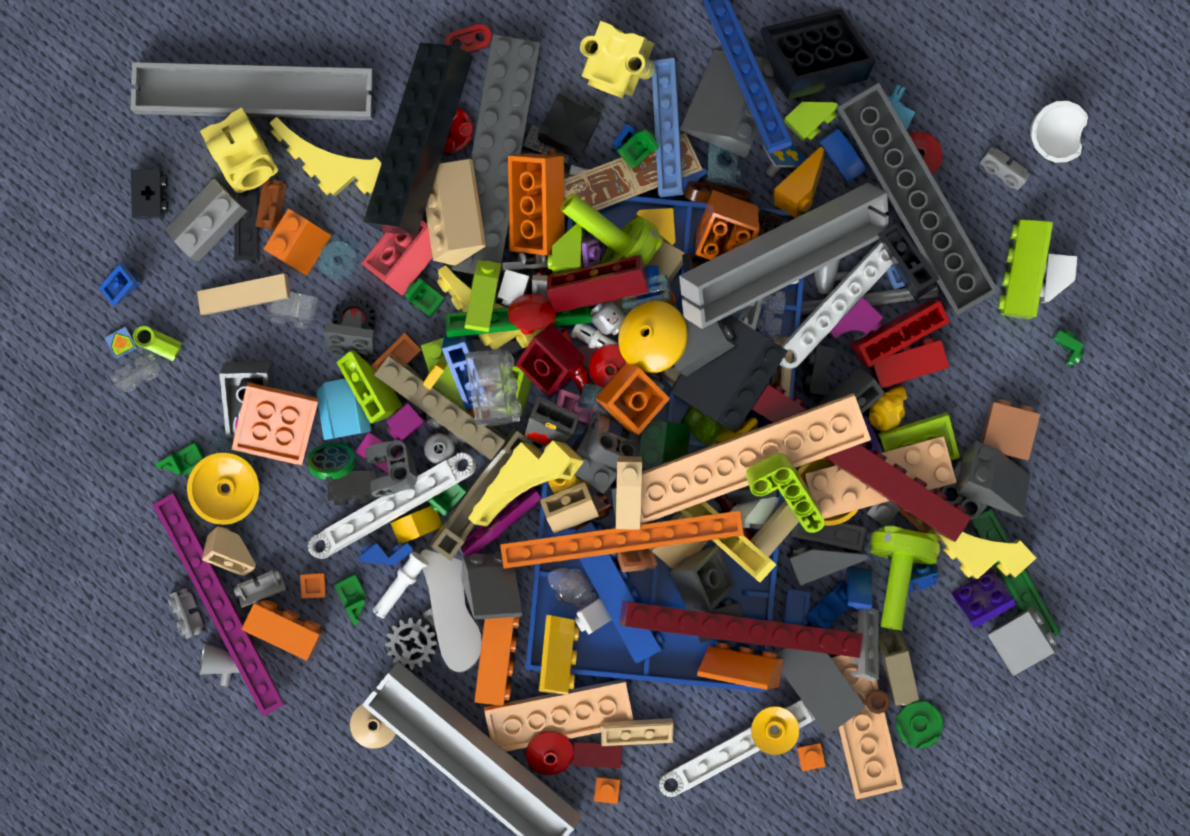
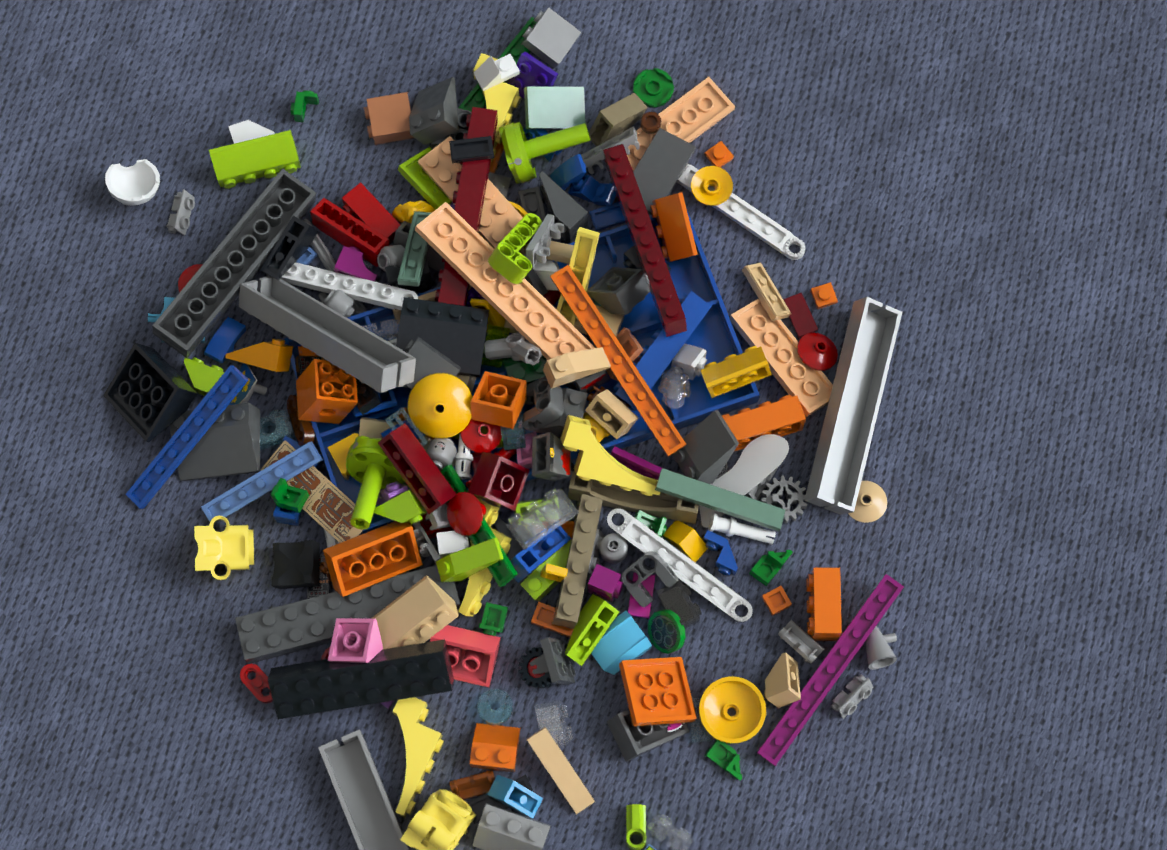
camera: 110 degrees left, 15 degrees down
none -> light grey head [323,290,355,318]
none -> bright pink slope [328,618,383,663]
none -> light grey head [377,244,405,272]
none -> sand green tile [397,211,431,286]
none -> black tile [449,136,494,163]
none -> white slope [474,54,520,91]
none -> light grey piece [484,332,542,366]
none -> dark azure slope [487,774,543,818]
none -> tile [524,87,585,129]
none -> light grey plate [526,214,564,268]
none -> sand green tile [655,468,786,532]

